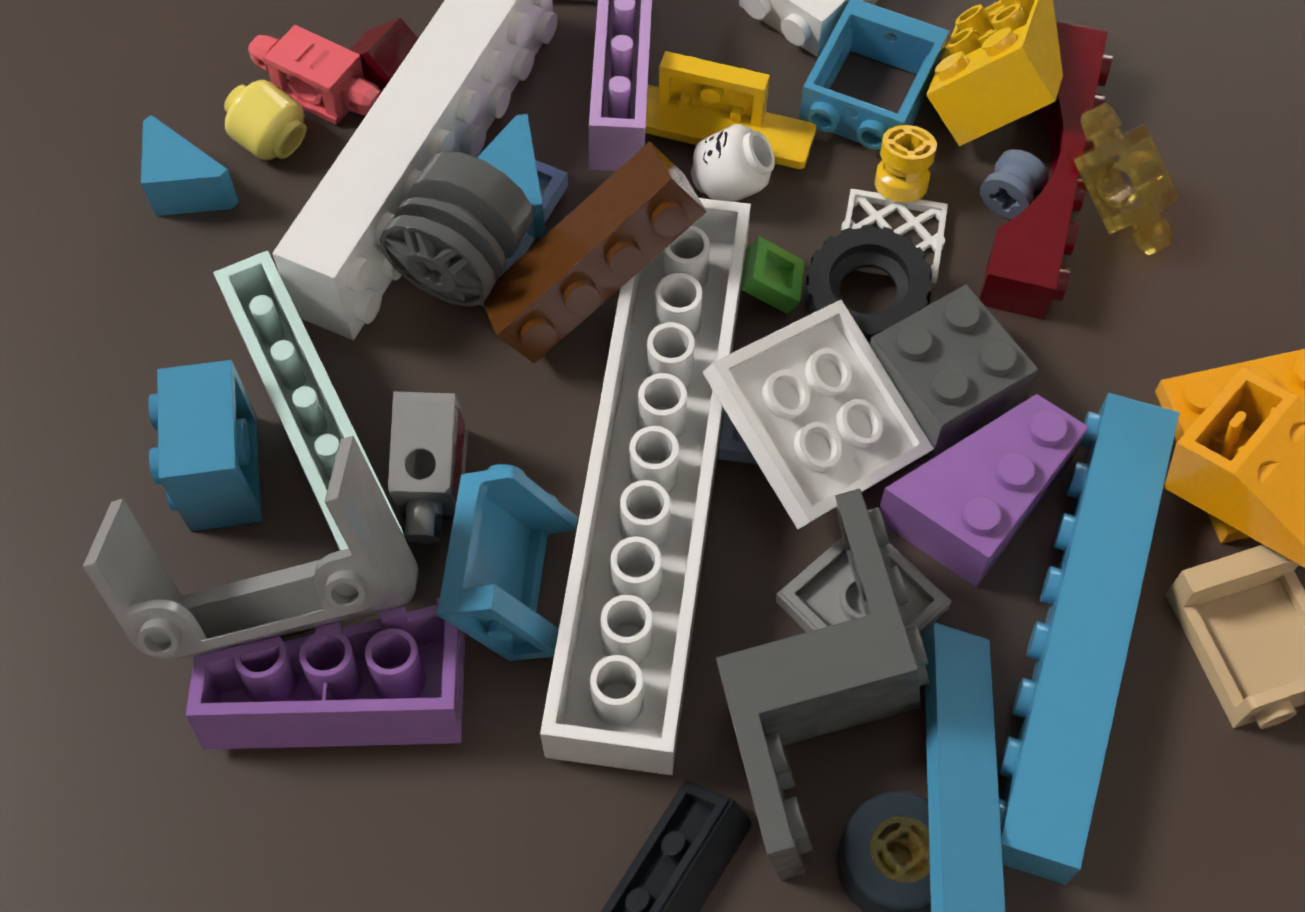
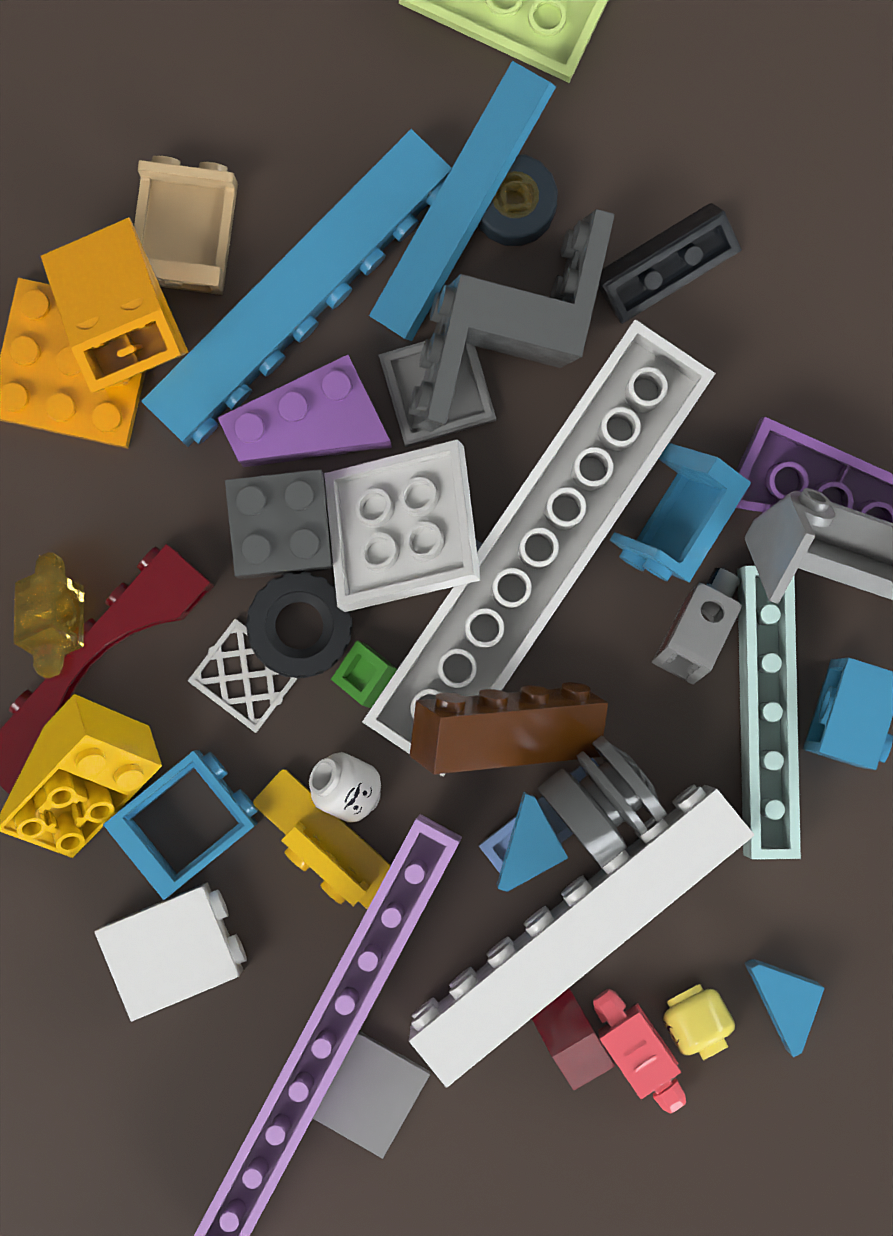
camera: 155 degrees left, 25 degrees up
yellow wheel [874,125,937,203] -> none
sand blue wheel [980,149,1049,219] -> none

